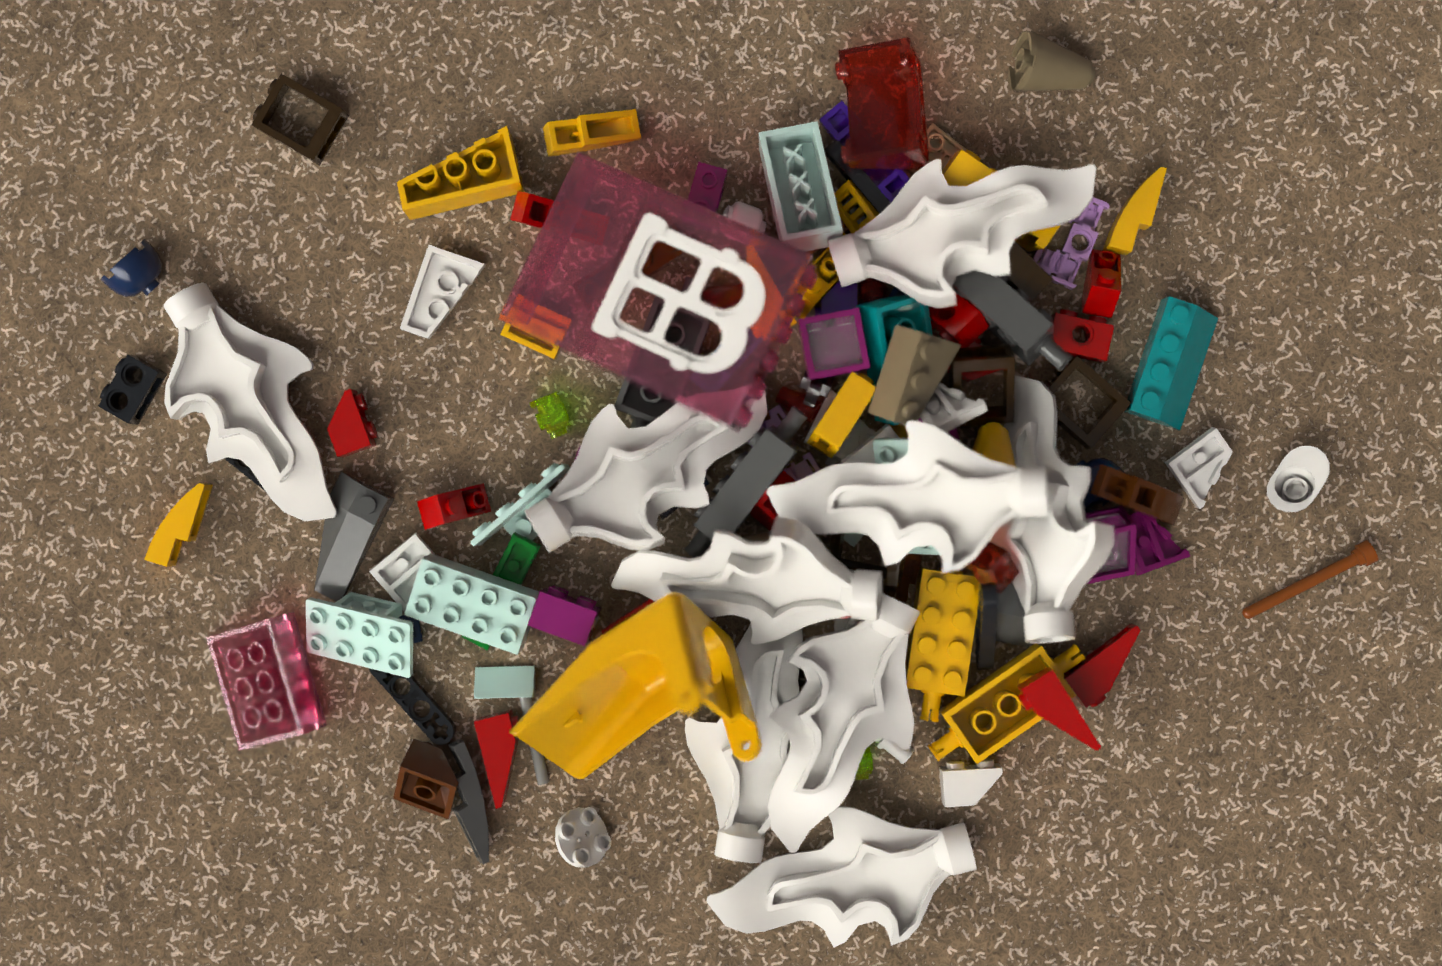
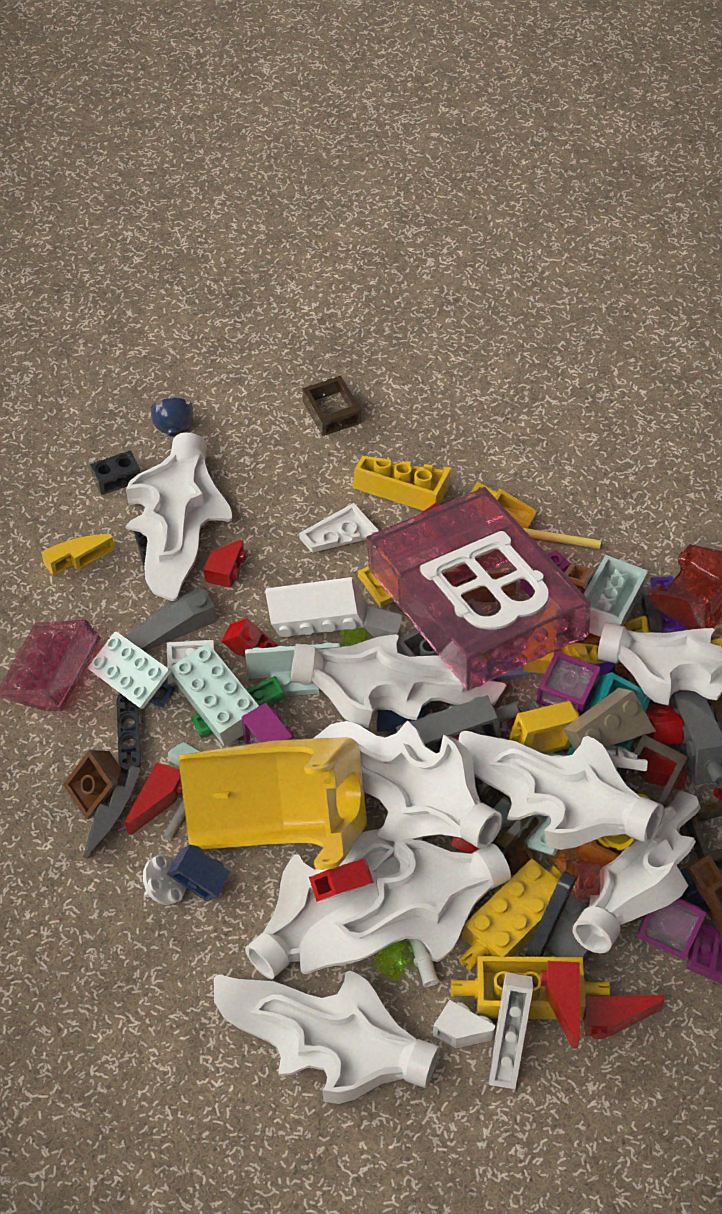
camera: 35 degrees right, 35 degrees down
none -> dark blue brick [166,844,231,902]
none -> white slope [265,577,368,637]
none -> red slope [309,858,374,902]
none -> light grey slope [363,607,403,645]
none -> white slope [489,972,533,1089]
none -> light yellow bar [512,526,601,549]
none -> dark orange slope [561,563,596,590]

